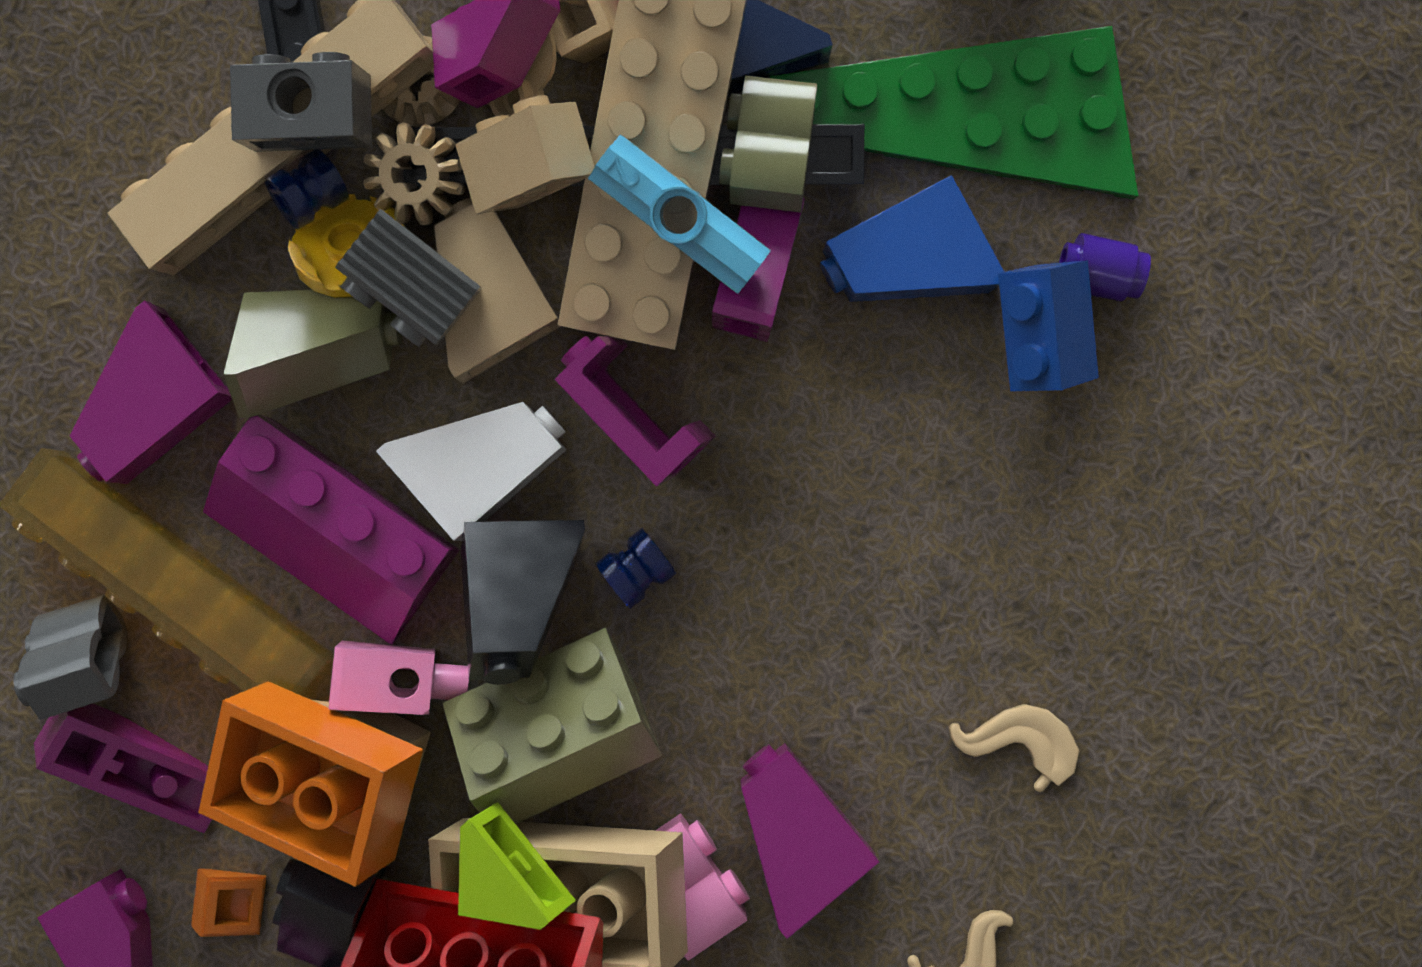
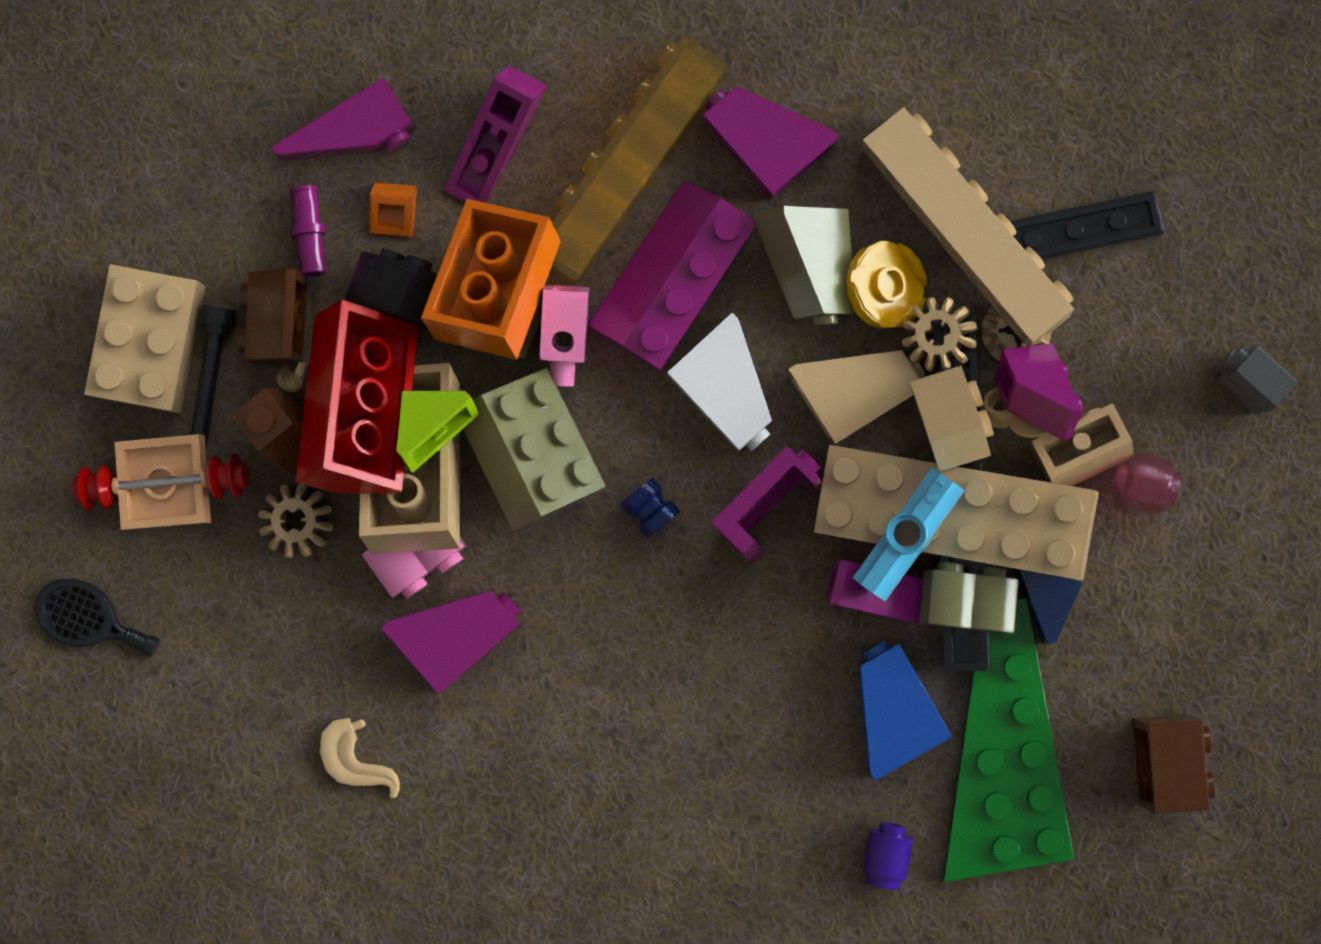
camera: 90 degrees right, 0 degrees up
dark grey brick [14,593,127,720] -> none
dark grey brick [230,52,372,152] -> none
clear blue wheel [264,150,349,230] -> none
dark grey brick [335,209,481,347] -> none
black slope [461,520,585,685] -> none
tan piece [949,704,1080,792] -> none
blue brick [998,260,1099,391] -> none

